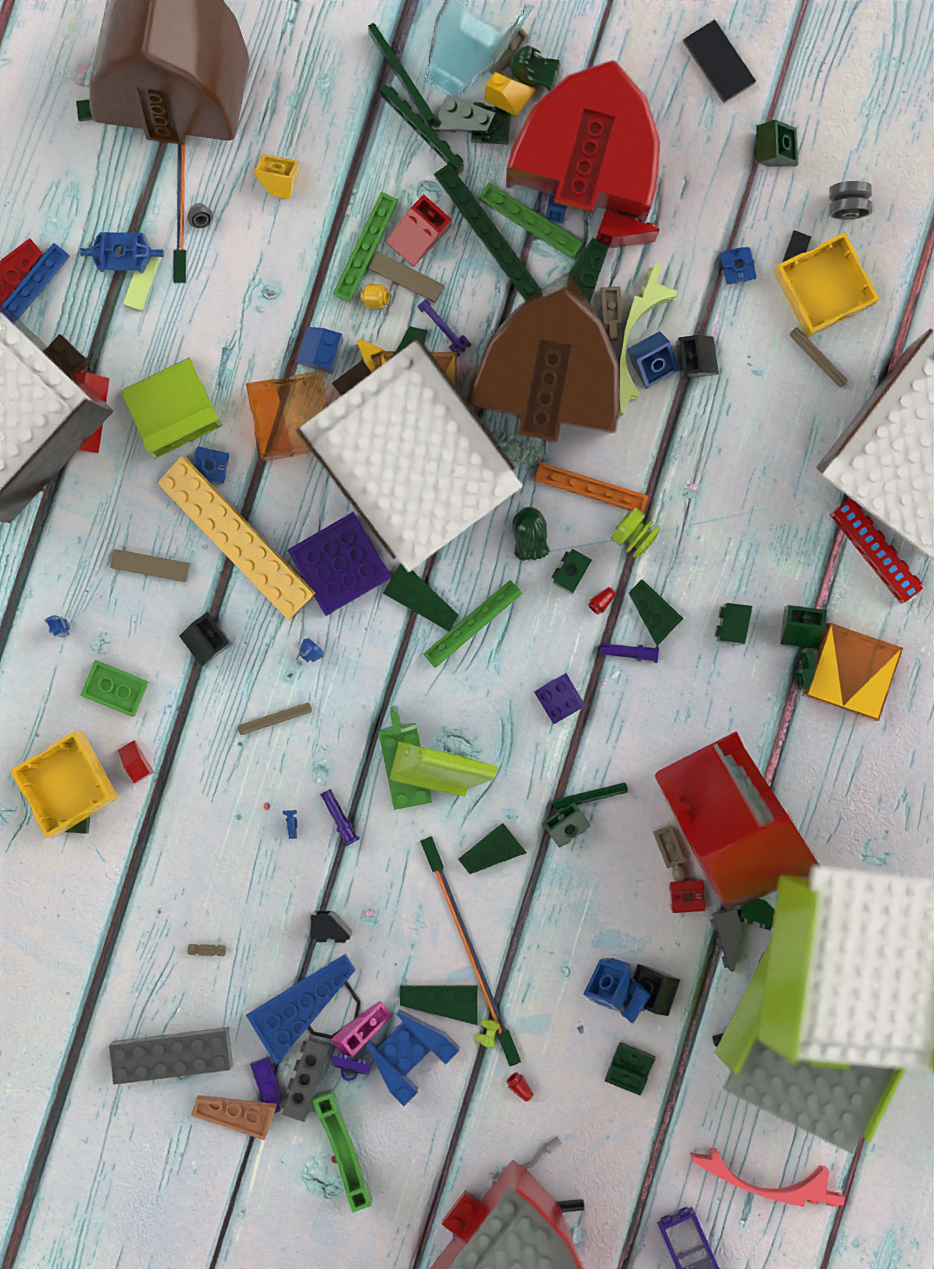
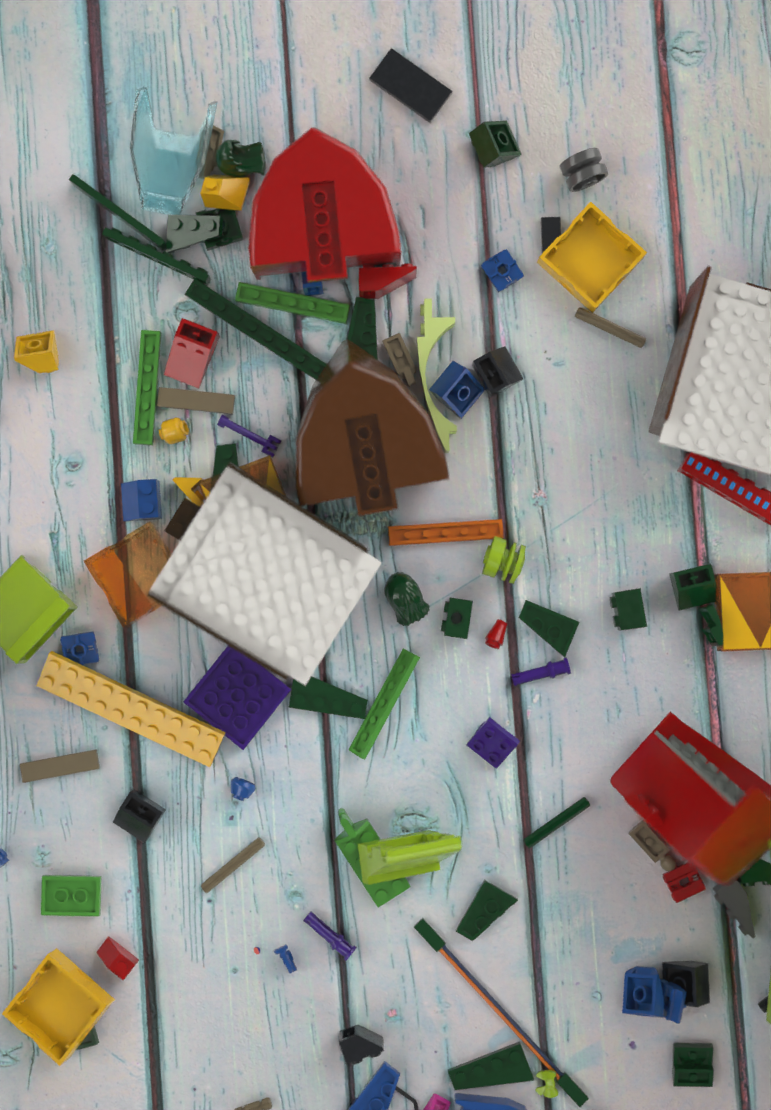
camera: 15 degrees left, 0 degrees up
dark green brick [542,801,591,848] -> none

